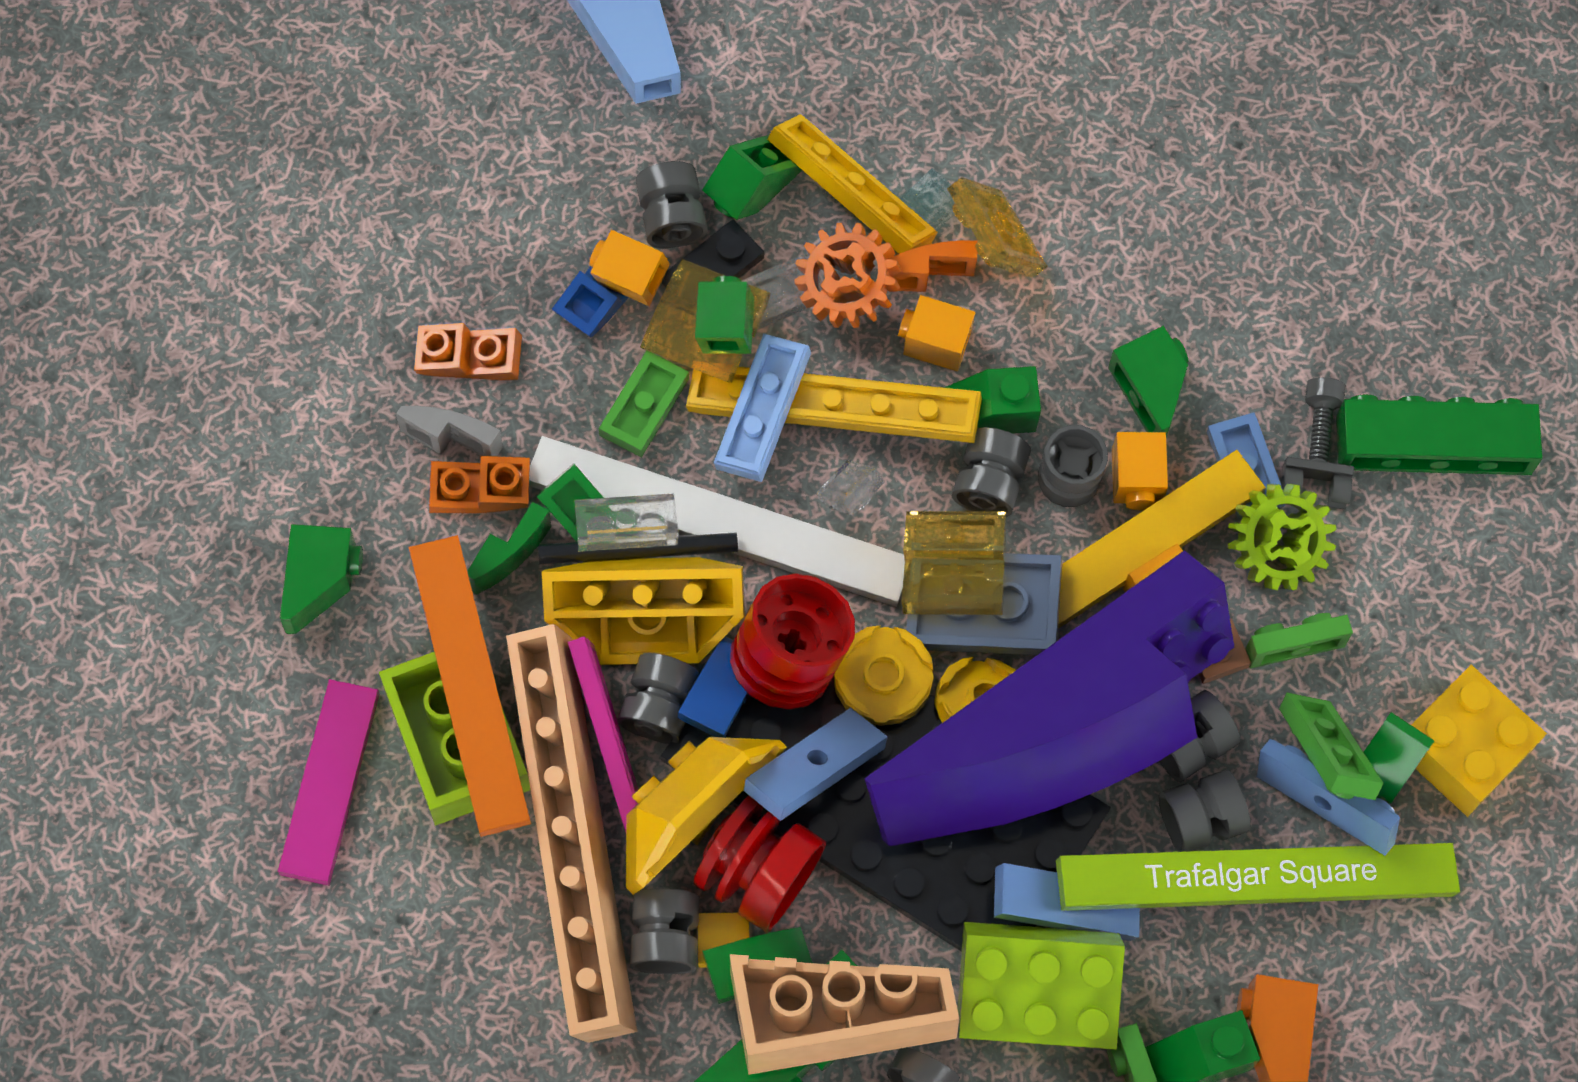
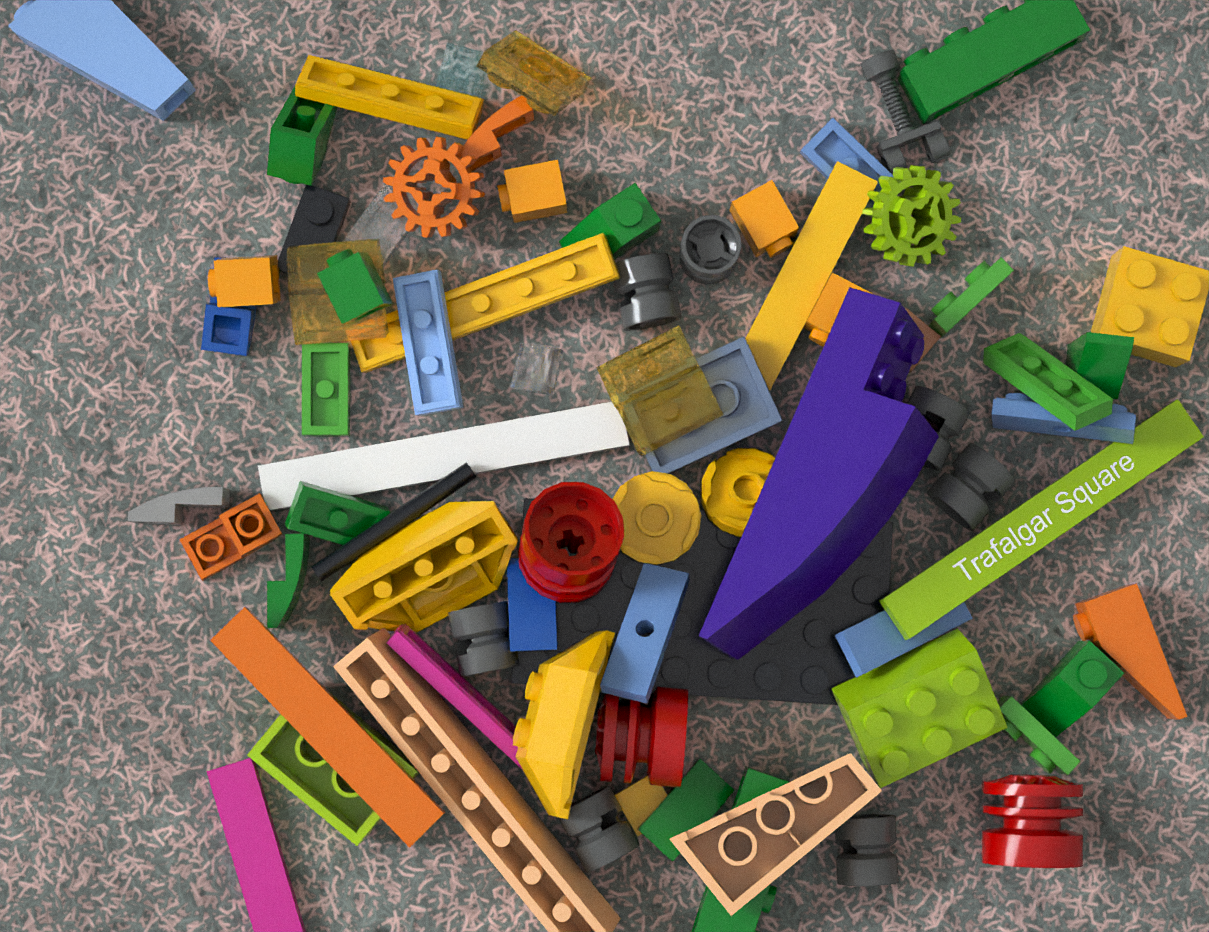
camera: 25 degrees left, 15 degrees up
green slope [280,524,363,634] -> none
orange slope [414,323,522,380] -> none
clear plate [574,493,679,552] -> none
dark grey wheel [636,161,707,249] -> none
green slope [1108,325,1188,437] -> none

